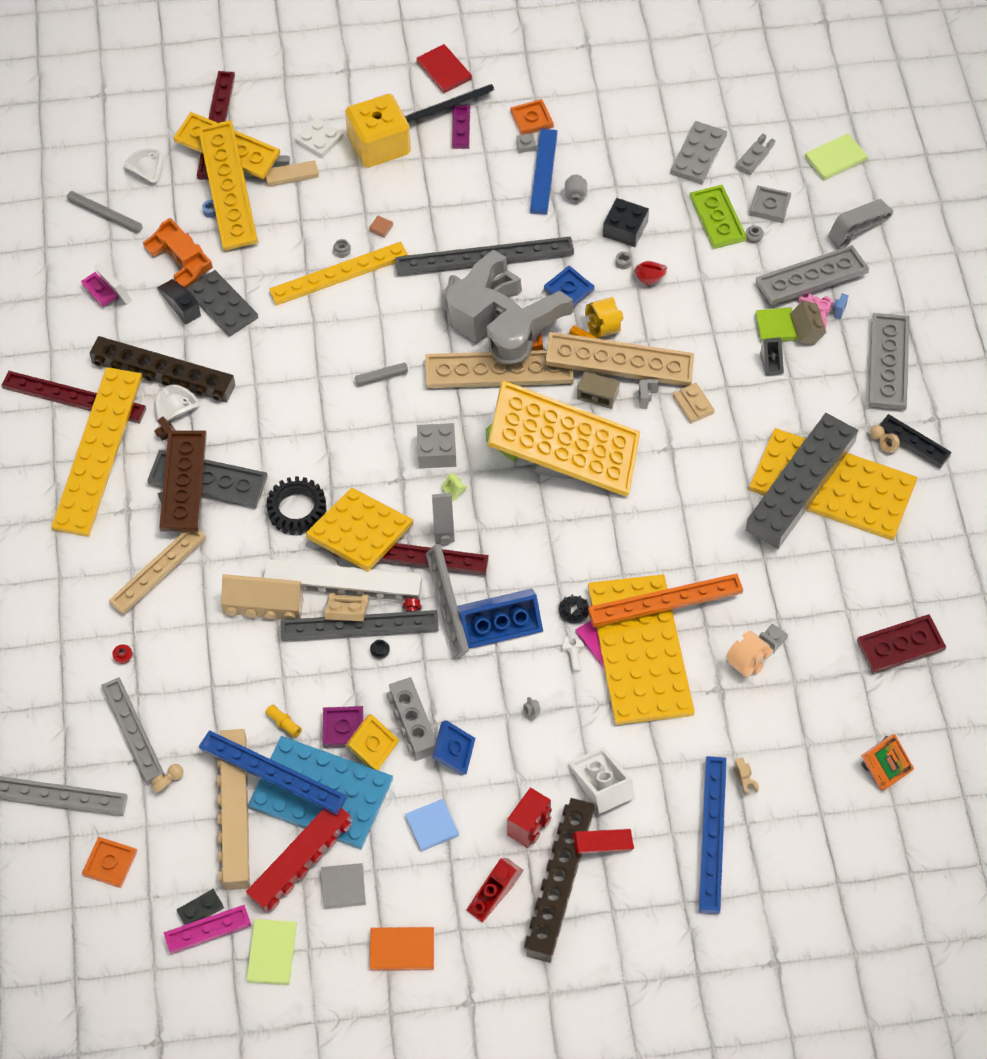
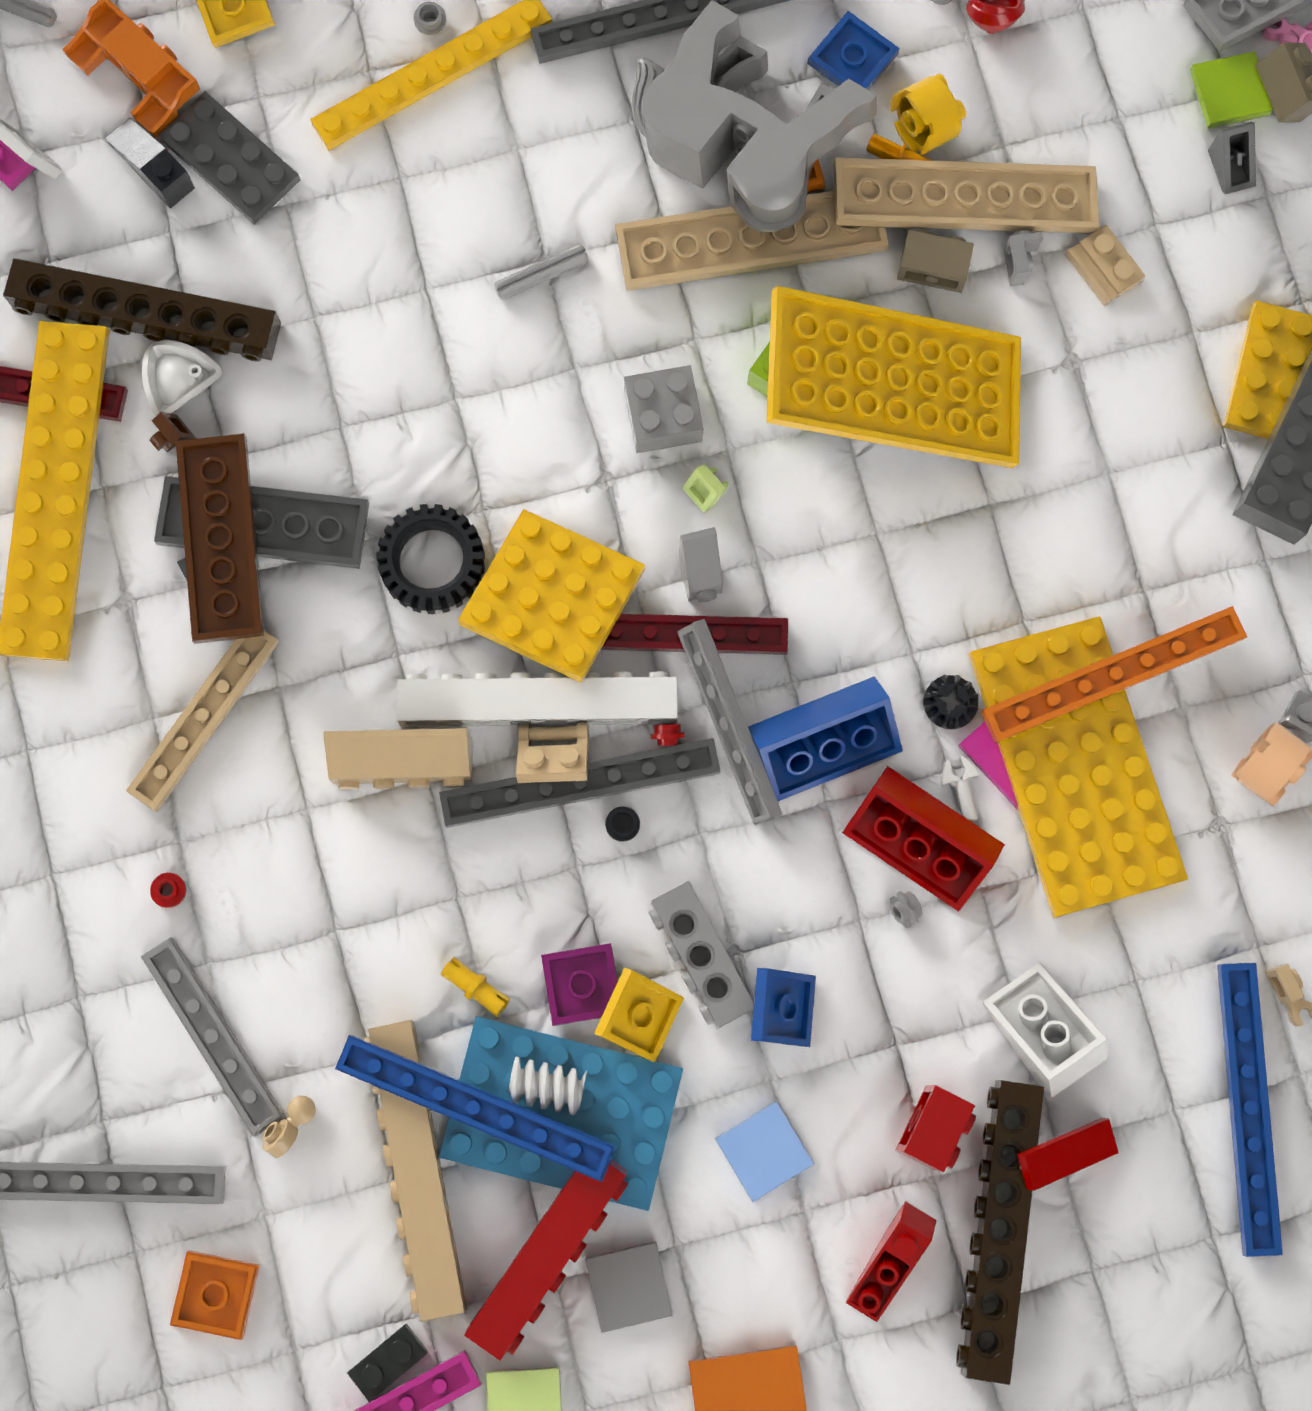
camera: 10 degrees left, 20 degrees up
none -> white piece [508,1057,587,1115]
none -> red slope [842,766,1005,912]

